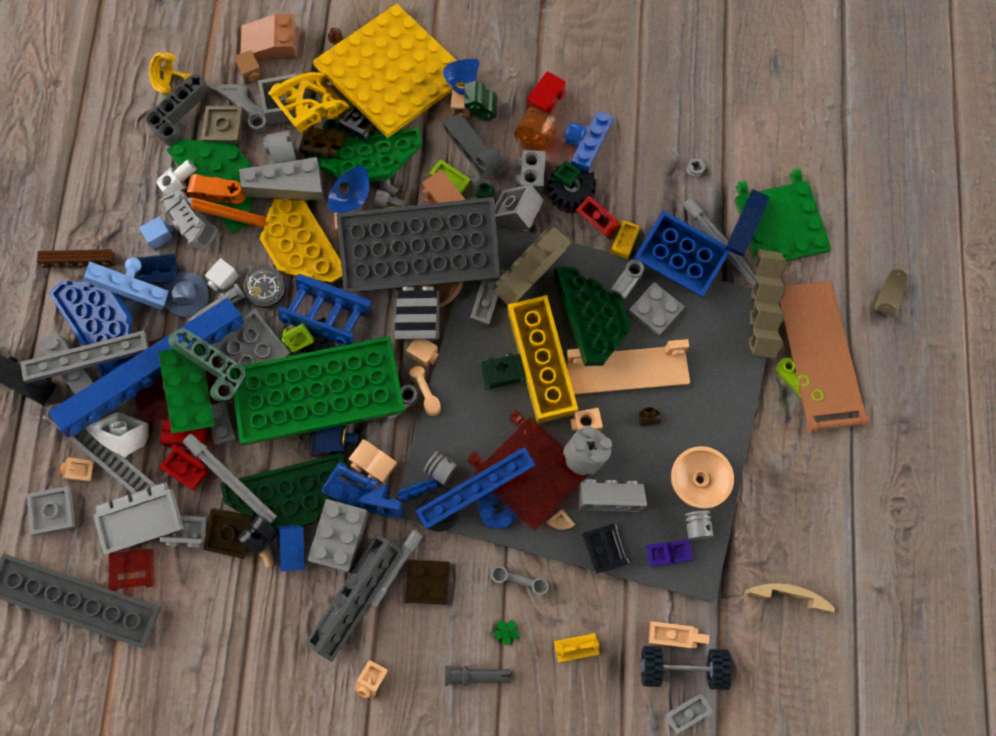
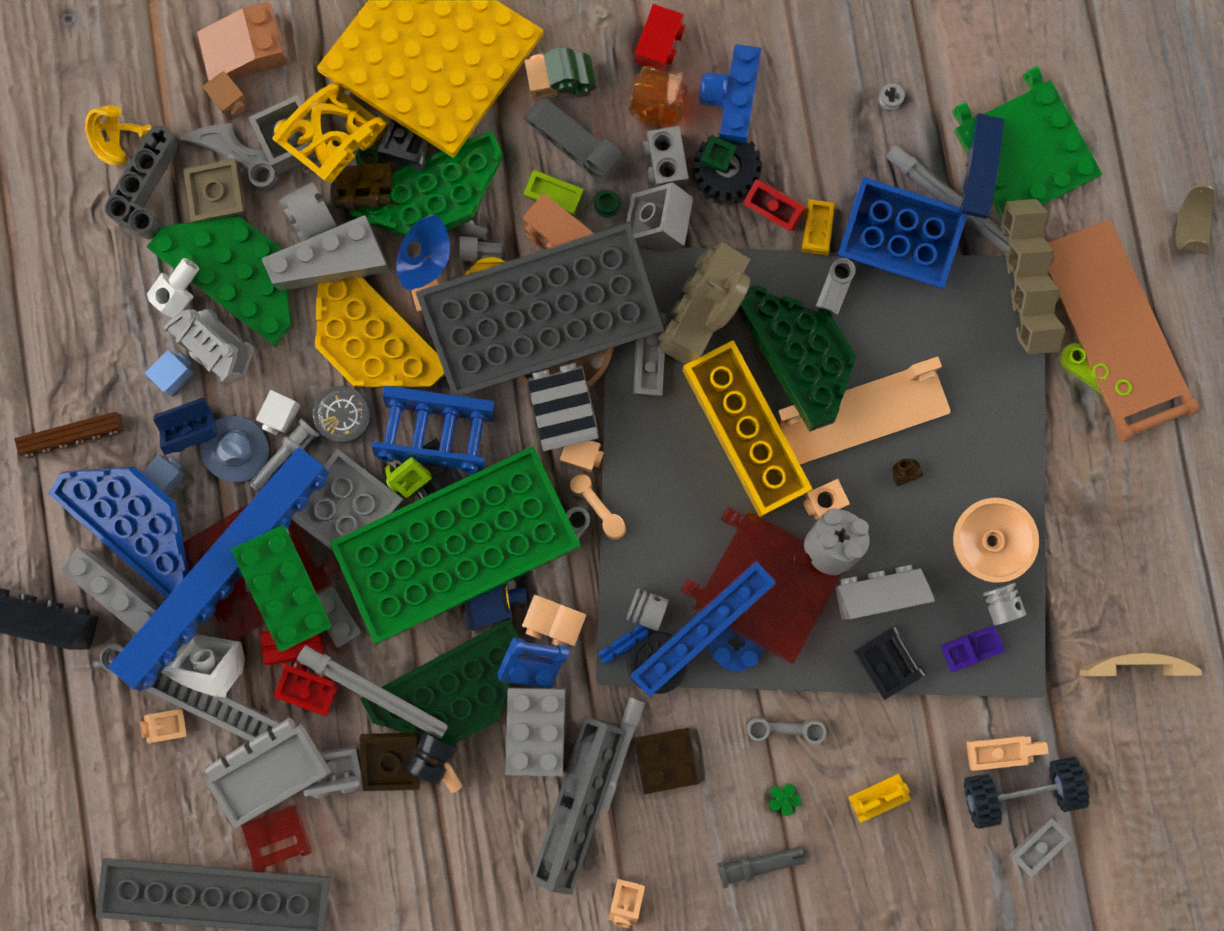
camera: 10 degrees left, 10 degrees up
light grey plate [20,330,149,383] -> none
light grey plate [26,486,75,536] -> none
light blue plate [82,257,168,310] -> none
sand green beam [168,328,245,401] -> none
orange piece [186,174,246,204] -> none
orange axle [191,198,268,228] -> none
blue hinge [277,525,305,572] -> none
reddish brown plate [328,27,343,46] -> none
blue slope [359,484,404,519] -> none
blue piece [443,59,480,95] -> none
clear green brick [480,353,525,390] -> none
tan tile [546,509,575,530] -> none
light grey plate [629,282,685,337] -> none

